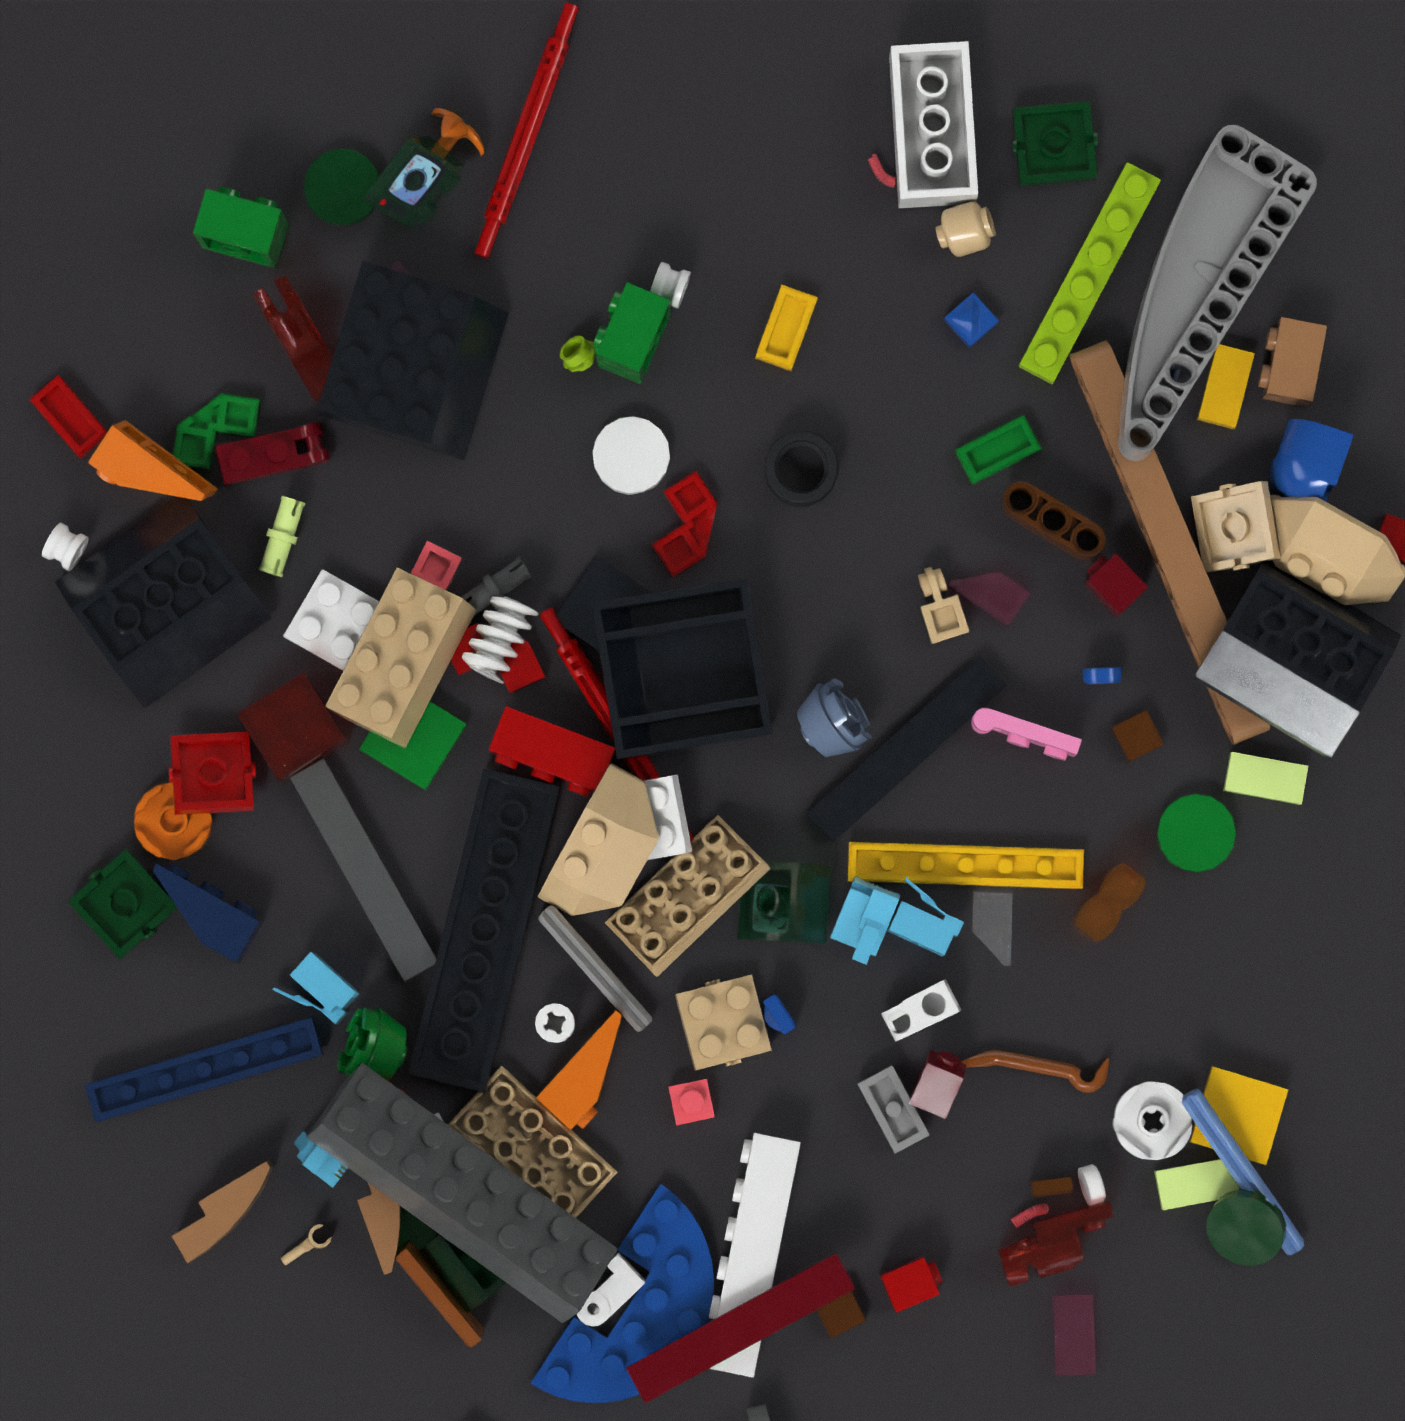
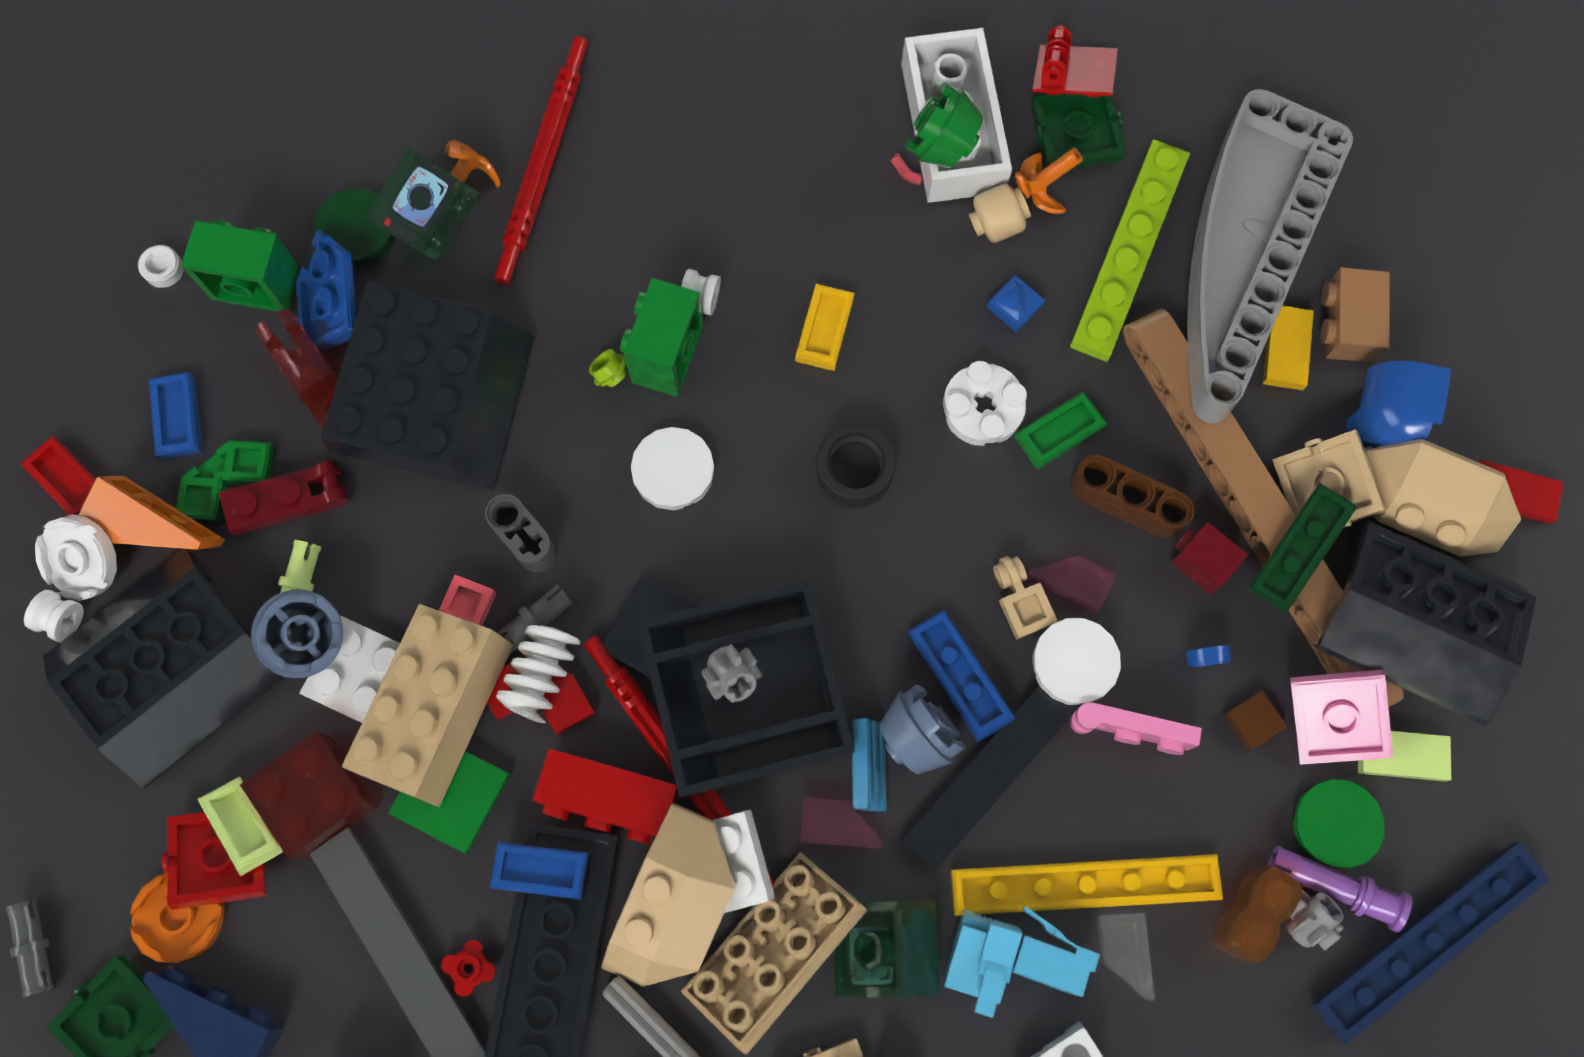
camera: 10 degrees left, 10 degrees down
red tile [652,471,717,578] -> none
none -> dark grey pin [5,899,55,998]
none -> white tile [35,514,117,601]
none -> white tile [138,245,184,288]
none -> blue tile [149,372,202,460]
none -> yellowish green tile [197,776,283,876]
none -> sand blue cone [251,590,343,678]
none -> blue tile [296,230,357,357]
none -> red plate [441,940,496,996]
none -> dark grey beam [485,494,556,573]
none -> blue tile [490,842,589,900]
none -> light grey gear [701,644,762,703]
none -> clear pink tile [800,797,883,849]
none -> dark azure tile [852,718,887,812]
none -> green cone [904,82,983,168]
none -> blue tile [908,610,1015,743]
none -> white plate [943,361,1027,446]
none -> orange plant [1014,148,1083,214]
none -> hinge [1032,25,1118,97]
none -> white tile [1032,618,1121,705]
none -> dark green tile [1247,483,1358,614]
none -> medium lavender pin [1267,845,1412,932]
none -> light grey gear [1285,890,1344,950]
none -> bright pink tile [1290,670,1393,764]
none -> dark blue plate [1310,842,1550,1044]

